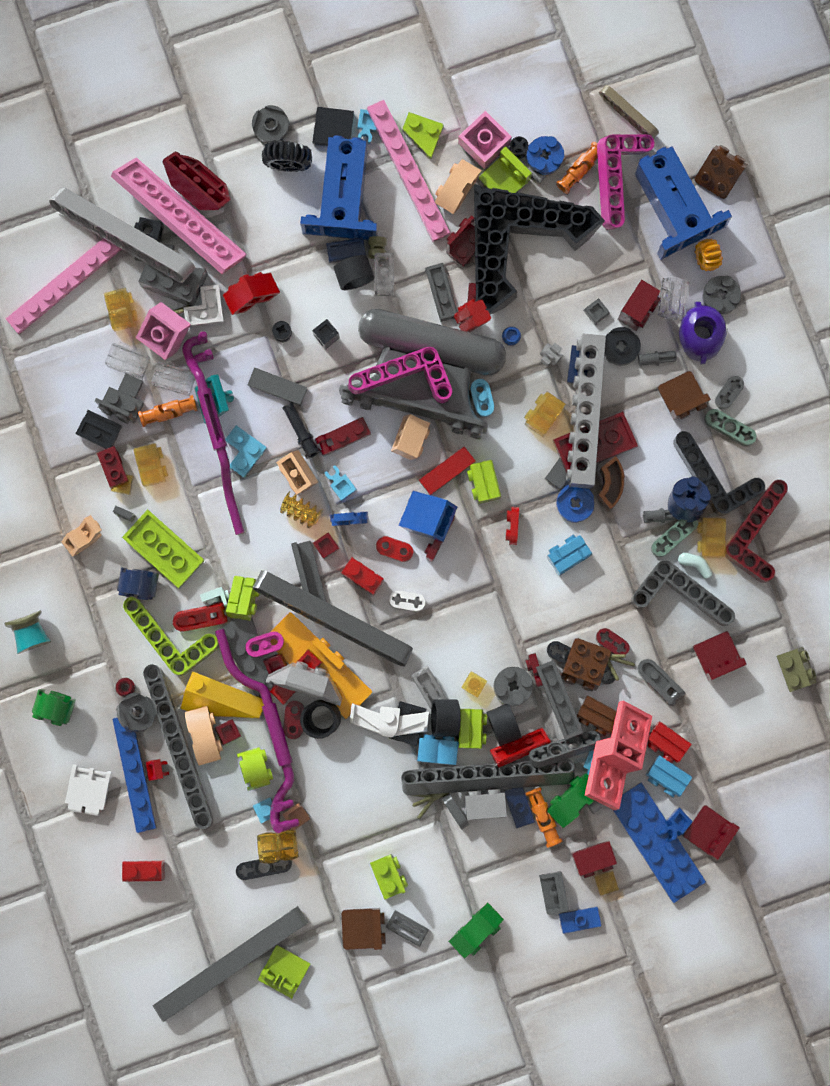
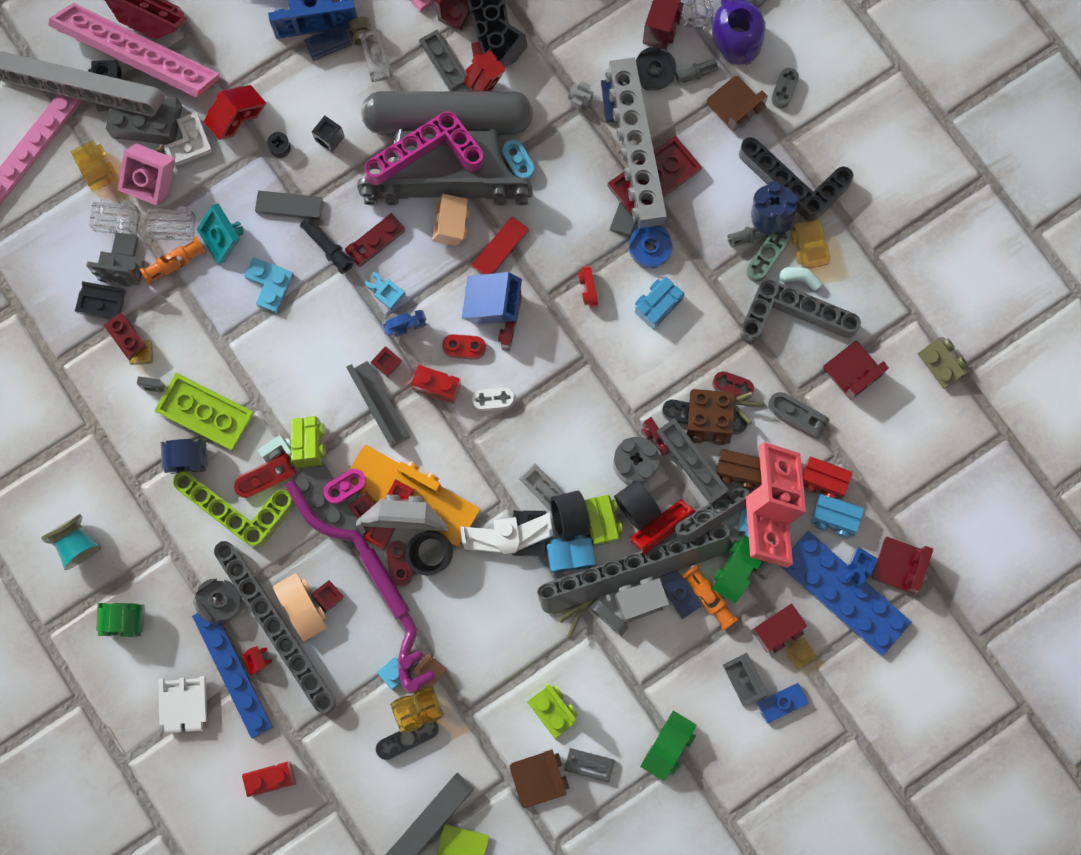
camera: 15 degrees left, 5 degrees down
light nougat brick [62,515,102,557] -> none
dark red plate [116,678,135,697] -> none
clear yellow brick [133,443,168,487] -> none
yellow wedge [180,672,264,718] -> none
magenta piece [182,331,245,535] -> none
lime brick [237,747,273,791] -> none
dark grey beam [253,570,413,667] -> none
light nougat brick [276,450,319,495] -> none
clear yellow piece [280,491,324,529] -> none
black piece [333,255,375,291] -> none
clear yellow plate [461,671,487,698] -> none
lime brick [467,460,501,504] -> none
blue plate [502,327,521,346] -> none
clear yellow brick [524,392,566,437] -> none
dark grey tile [583,298,610,325] -> none
reddish brown brick [597,456,625,512] -> none
sand green beam [705,409,757,446] -> none
dark red beam [724,480,788,583] -> none

